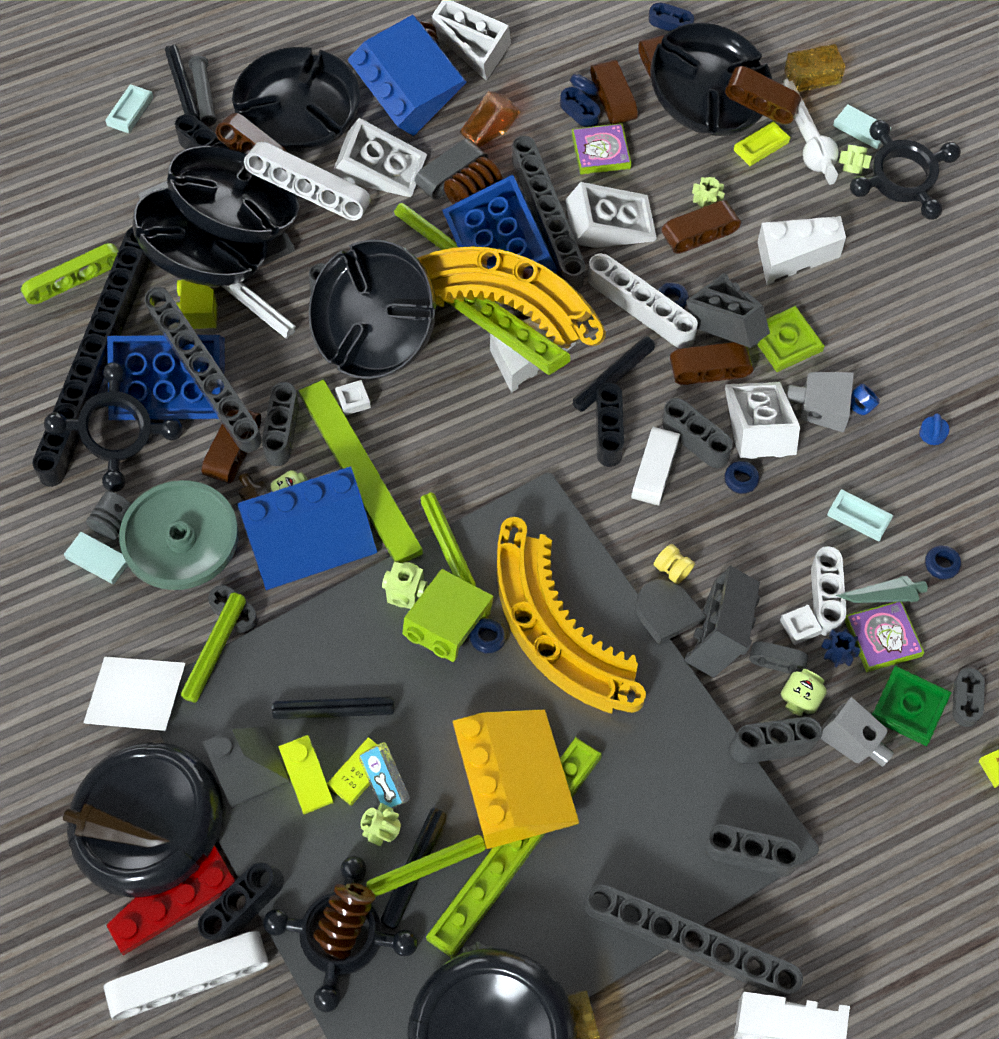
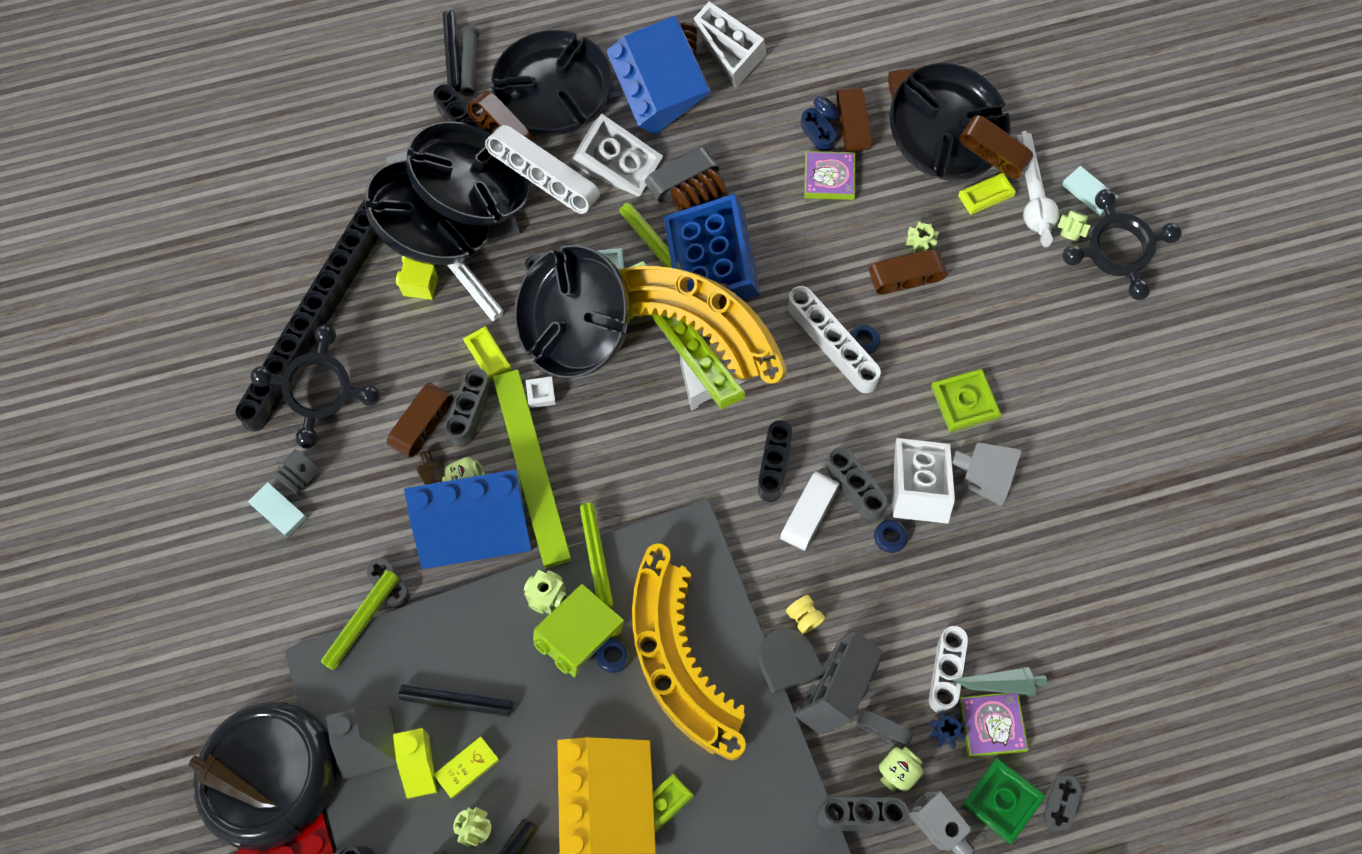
camera: 15 degrees right, 5 degrees up
lime beam [21,243,119,305] -> none
white sticker [84,657,185,731] -> none
light aqua tile [105,84,154,133] -> none
blue slope [107,335,225,420] -> none
sand green dish [119,480,239,590] -> none
dark grey beam [145,287,262,452] -> none
slope [359,742,410,809] -> none
clear orange slope [460,91,521,147] -> none
dark grey beam [512,135,585,291] -> none
white slope [565,182,657,248] -> none
black axle [573,336,655,412] -> none
dark blue beam [648,2,694,32] -> none
reddish brown beam [670,342,753,385] -> none
dark grey wedge [686,273,770,348] -> none
white wedge [758,216,846,285] -> none
white plate [780,605,822,645] -> none
clear yellow brick [784,44,846,92] -> none
light aqua tile [827,489,893,541] -> none
blue tile [850,383,880,415] -> none
blue tile [919,413,950,445] -> none
dark blue piece [925,545,961,580] -> none
none -> neon yellow tile [463,326,512,382]

